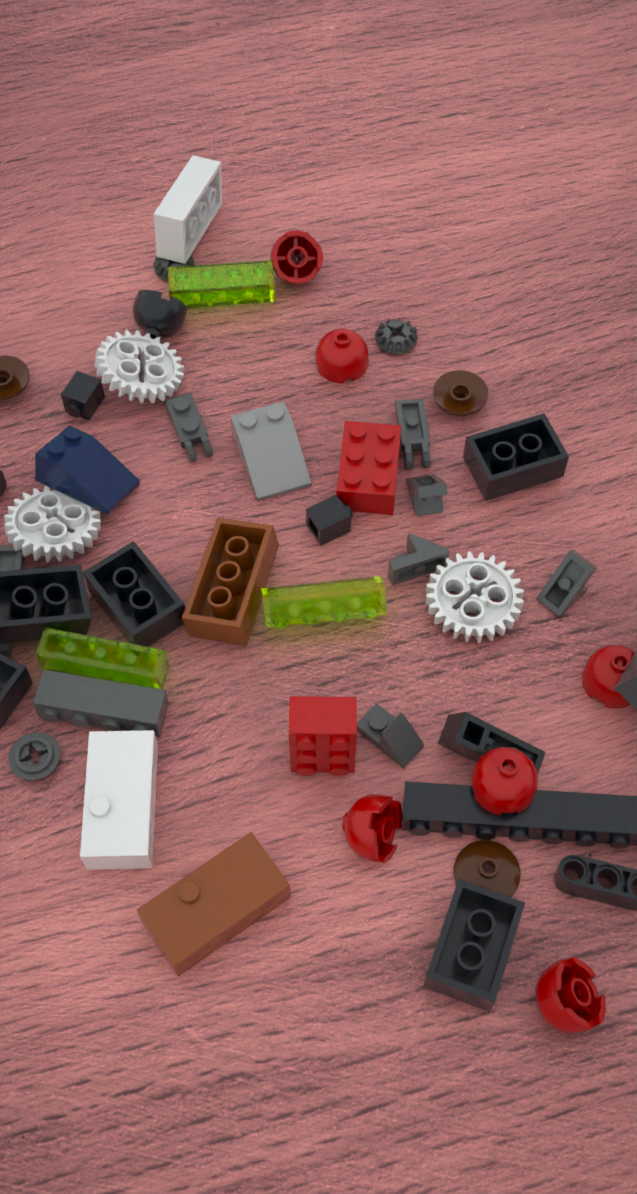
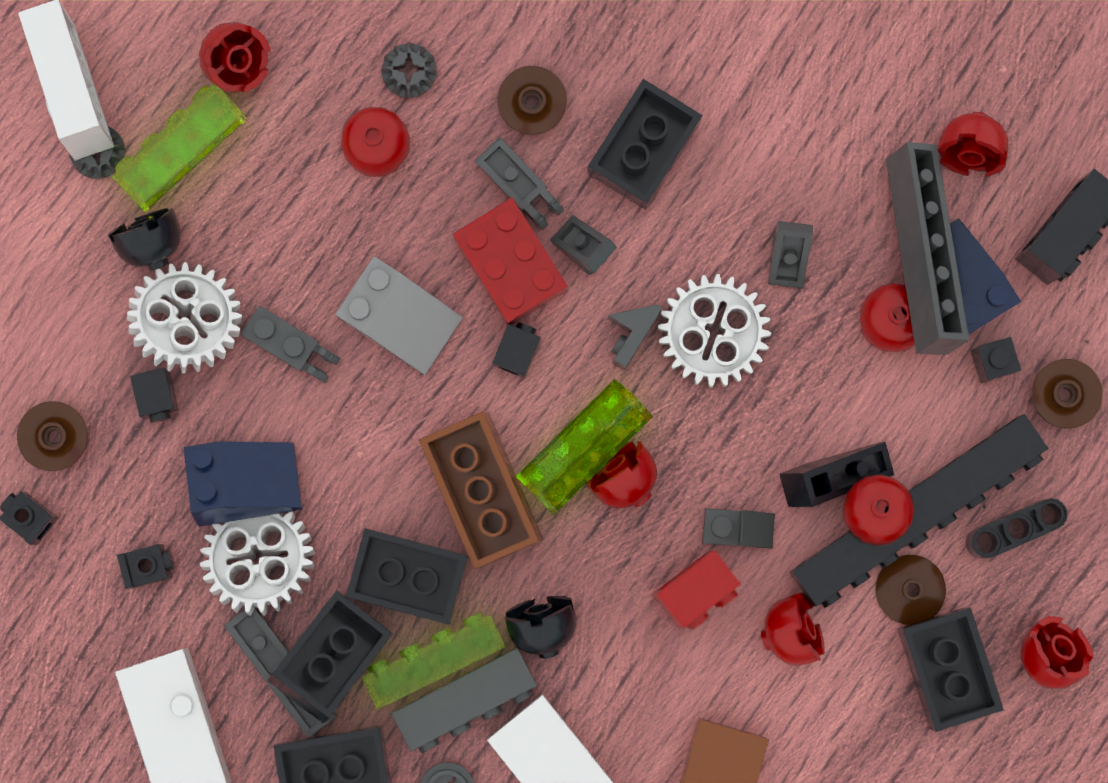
camera: 40 degrees left, 25 degrees up
none -> black cylinder [505,596,577,659]
none -> red cylinder [586,441,658,509]

